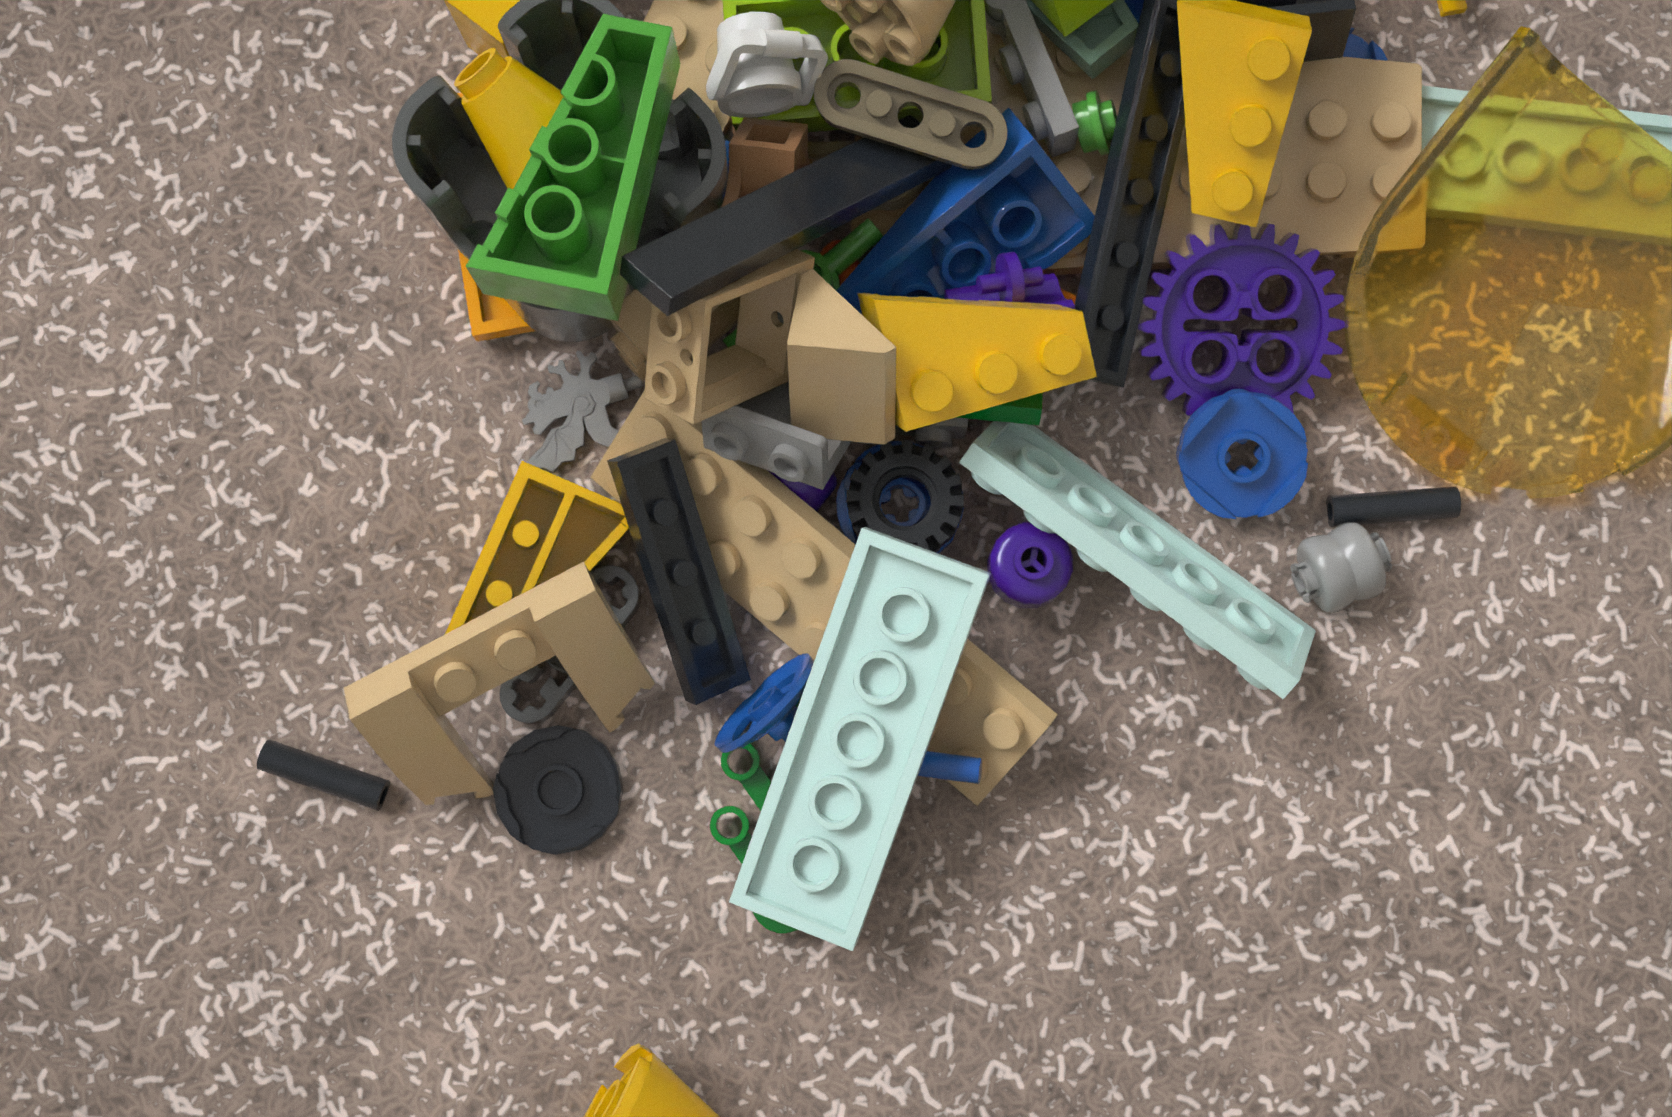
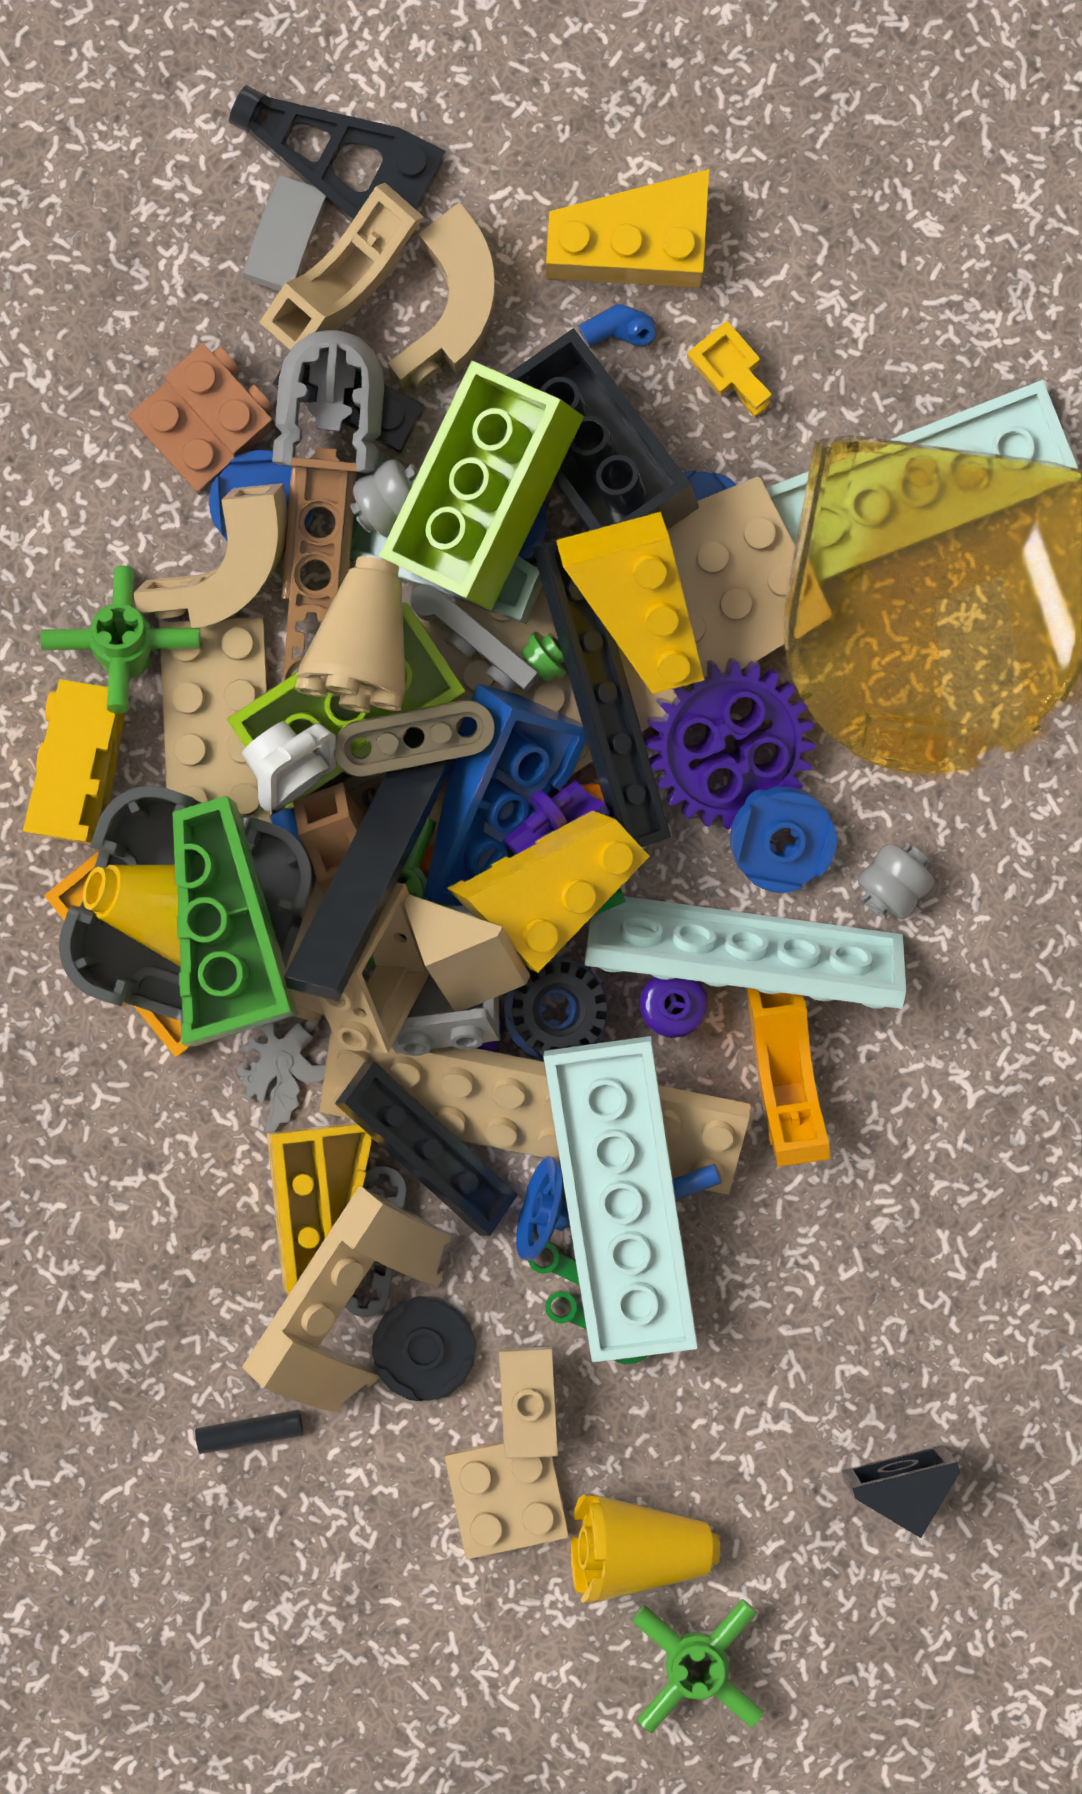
camera: 30 degrees left, 5 degrees up
black piece [1326,486,1461,527] -> none
none -> tan plate [444,1441,569,1560]
none -> tan brick [499,1346,558,1459]
none -> light orange arch [746,988,830,1167]

